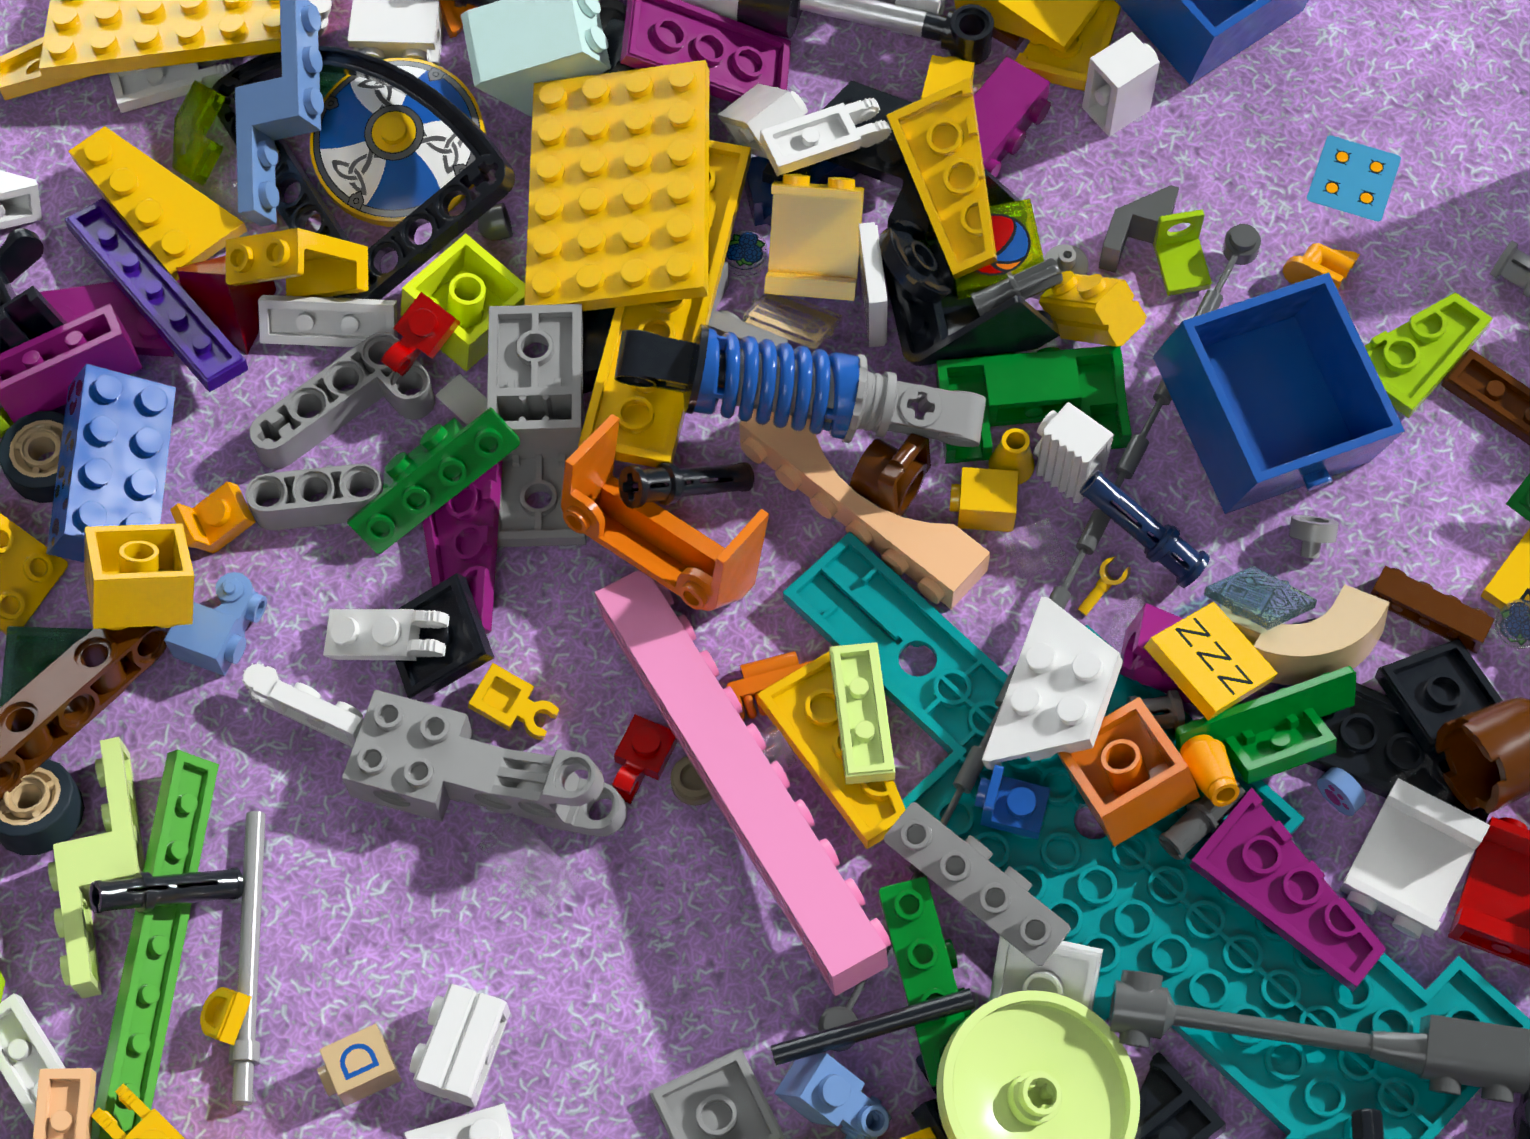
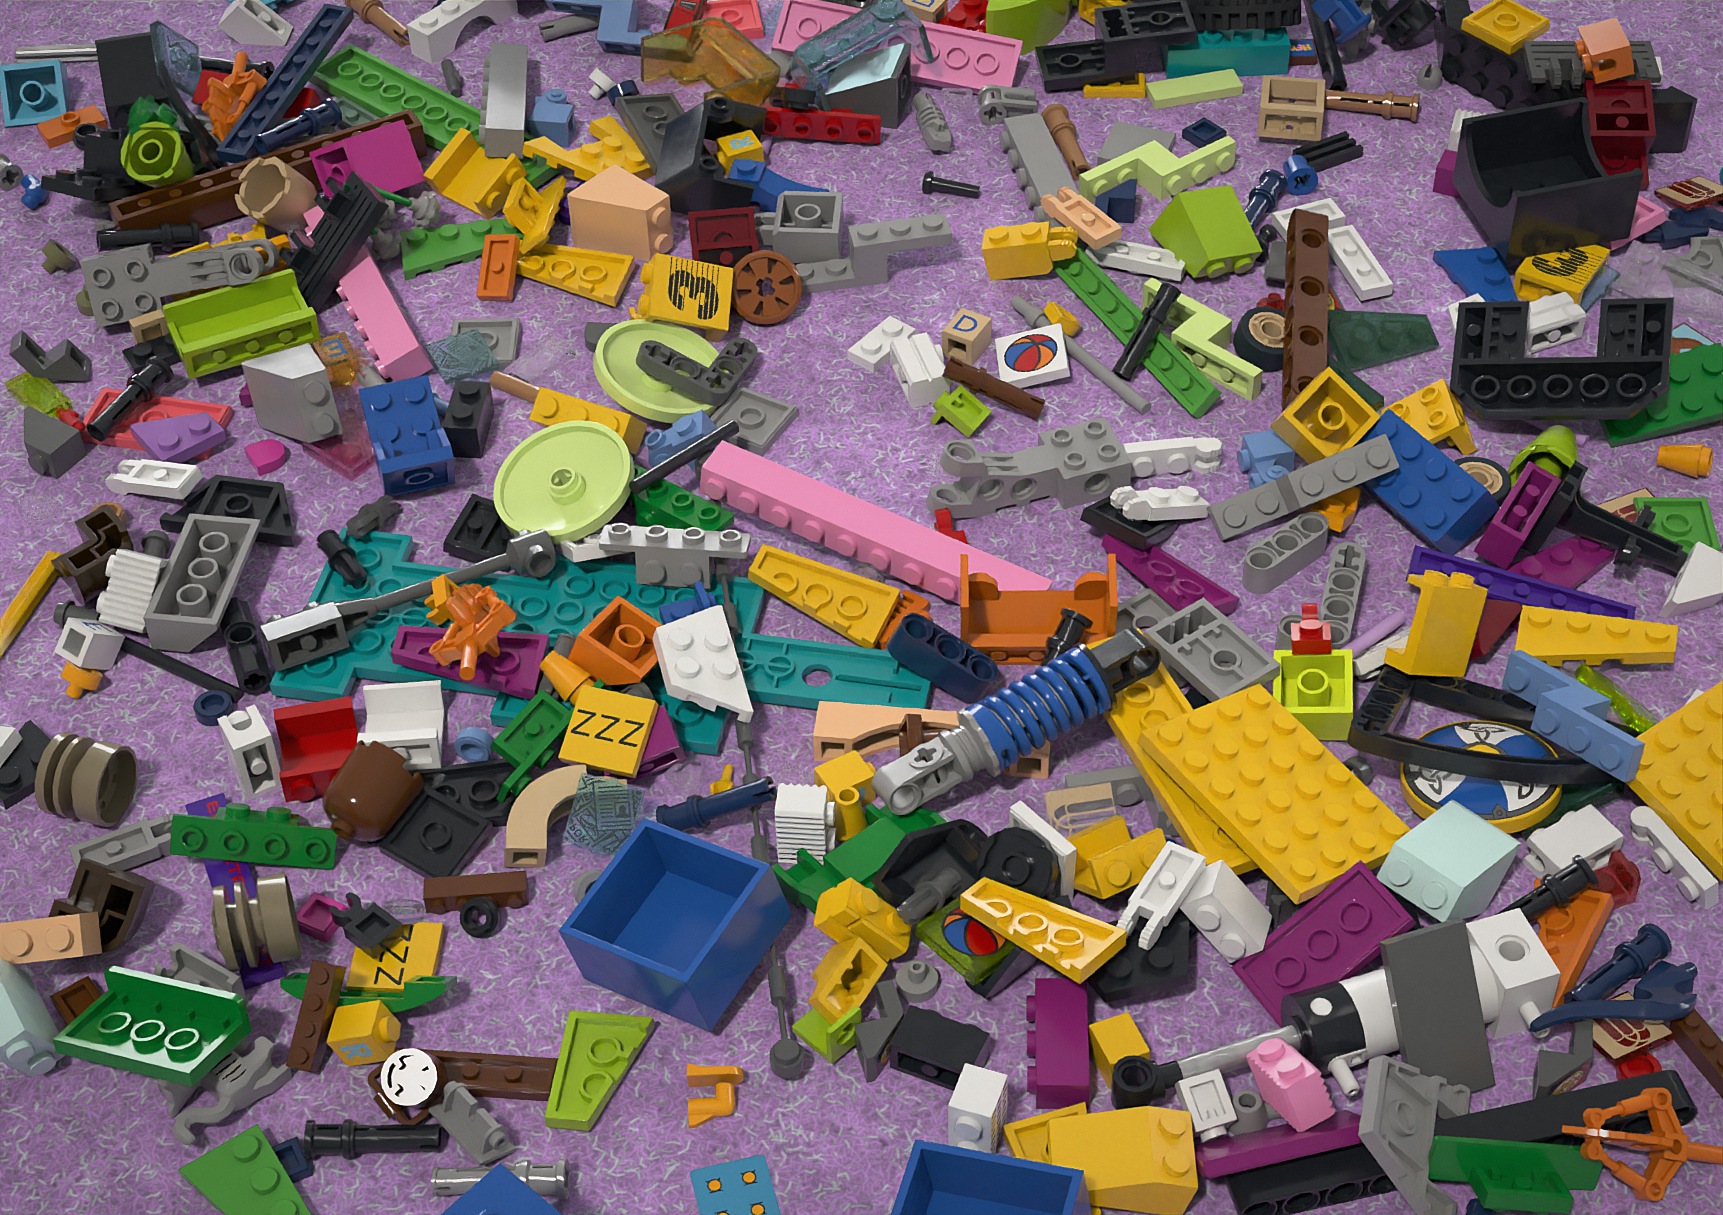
camera: 145 degrees right, 20 degrees down
green bracket [347,407,520,554] -> none
yellow plate [468,663,559,740] -> none
yellowish green tile [829,642,896,785] -> none
none -> light orange tile [424,574,459,625]
none -> orange bar [429,583,517,680]
none -> black plate [460,896,500,938]
none -> yellow arch [807,936,888,1028]
none -> dark blue beam [886,613,999,704]
none -> black brick [889,1005,990,1091]
none -> lime bracket [930,384,992,438]
none -> reddish brown pin [942,356,1046,420]
none -> tile [995,323,1070,388]
none -> light grey bracket [1207,433,1400,541]
none -> lavender bar [1340,611,1405,659]

